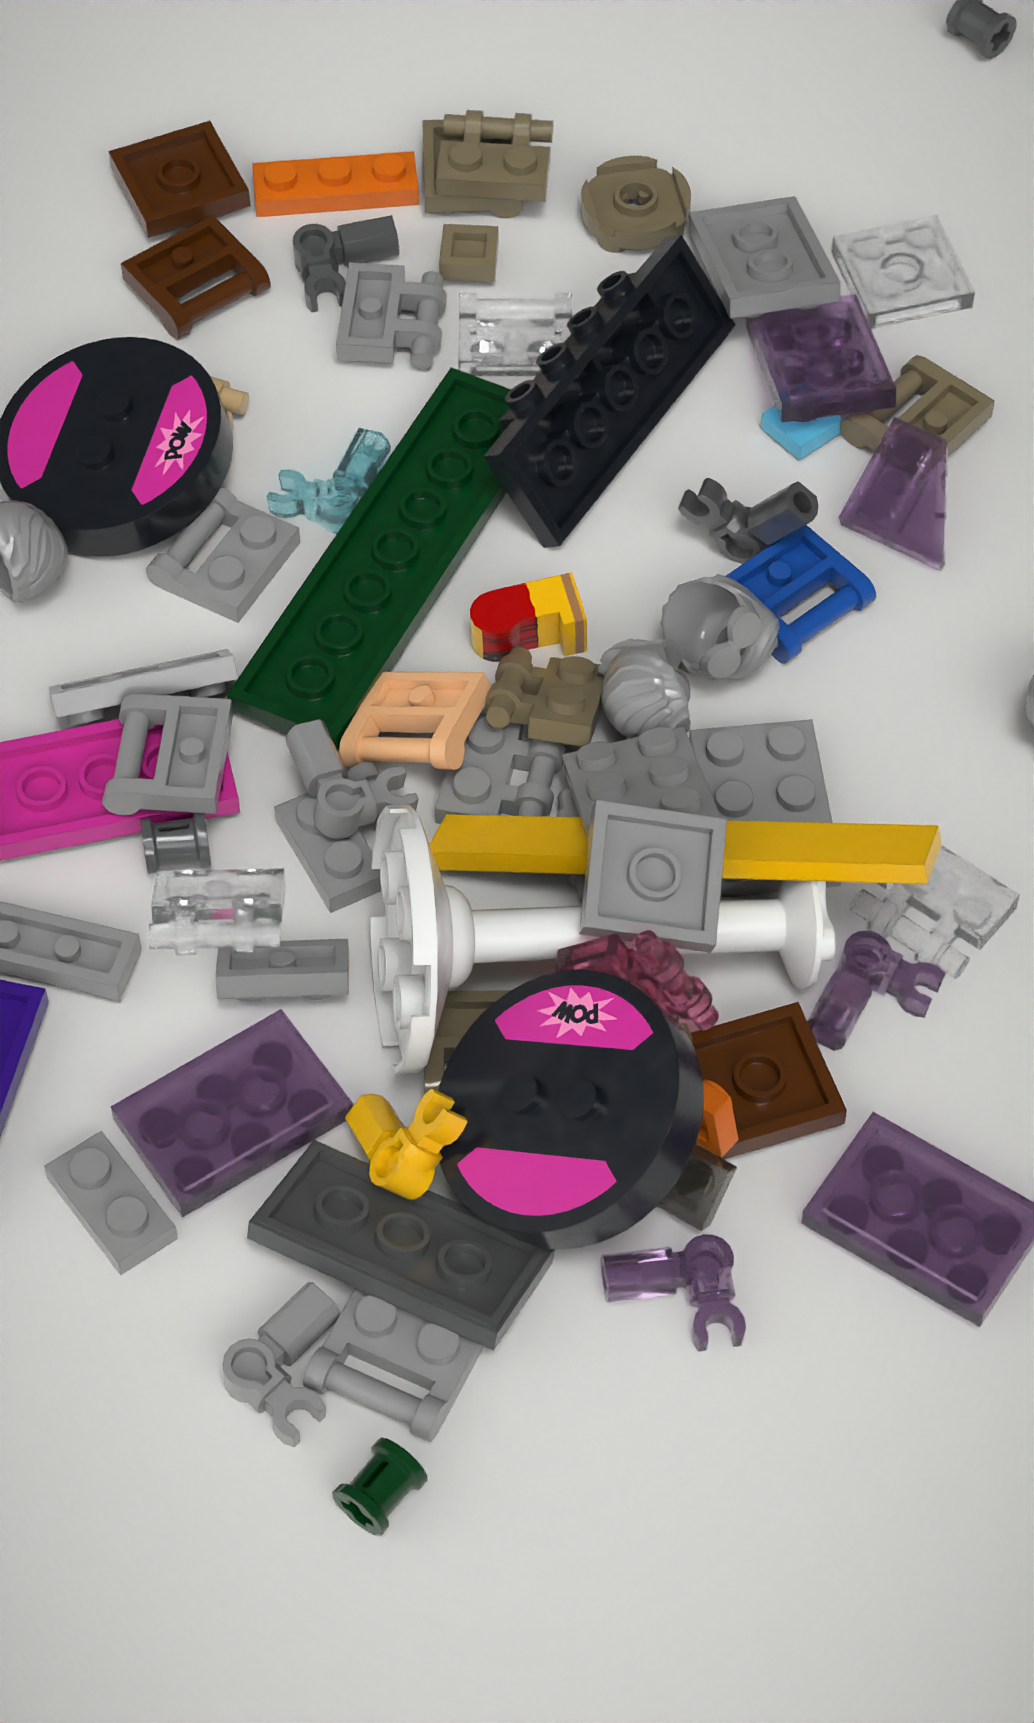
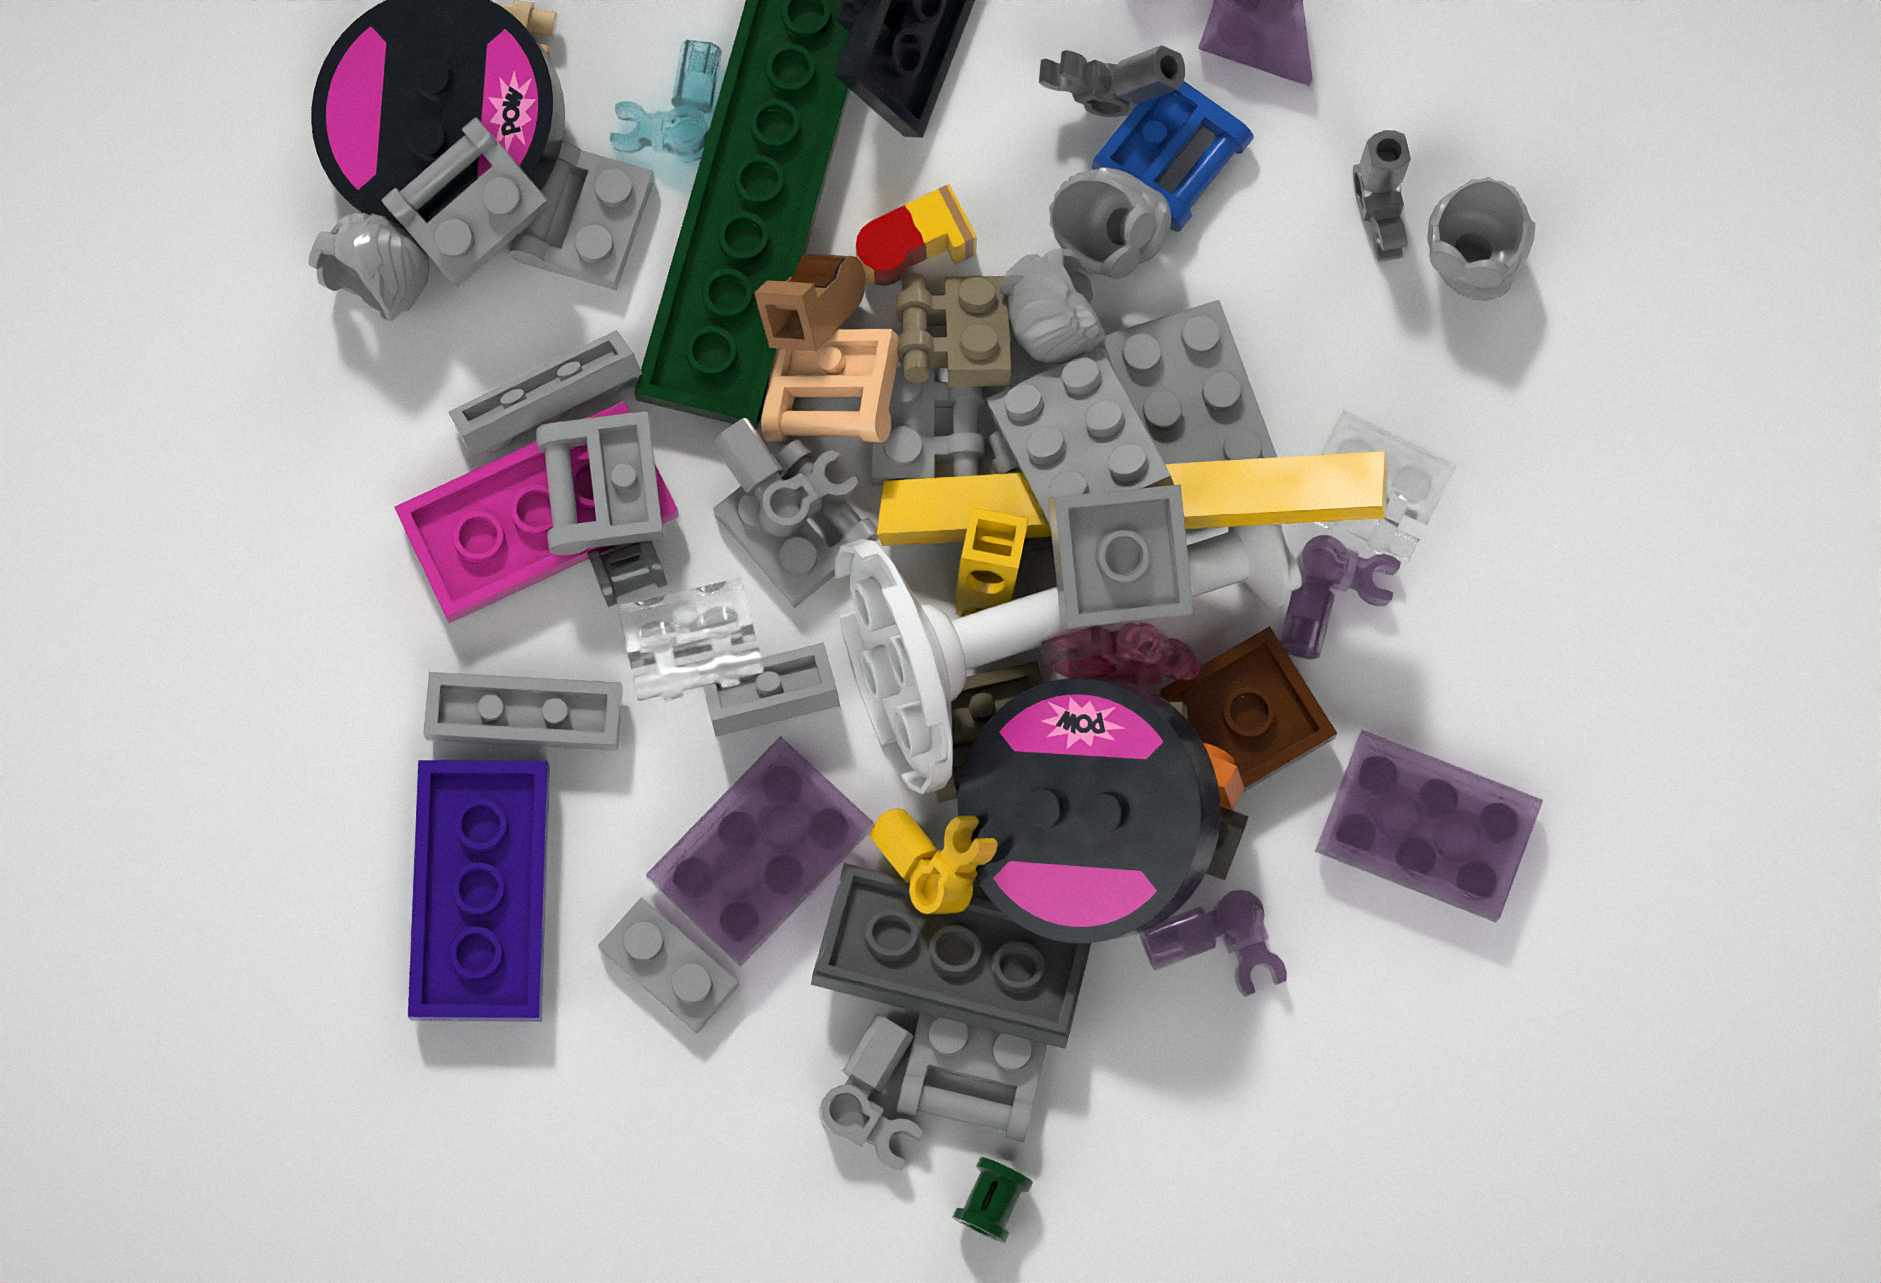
camera: 15 degrees left, 20 degrees up
none -> light grey plate [381,117,552,287]
none -> medium nougat leg [754,253,866,351]
none -> yellow leg [955,507,1029,616]
none -> flat silver bar [1353,130,1411,262]

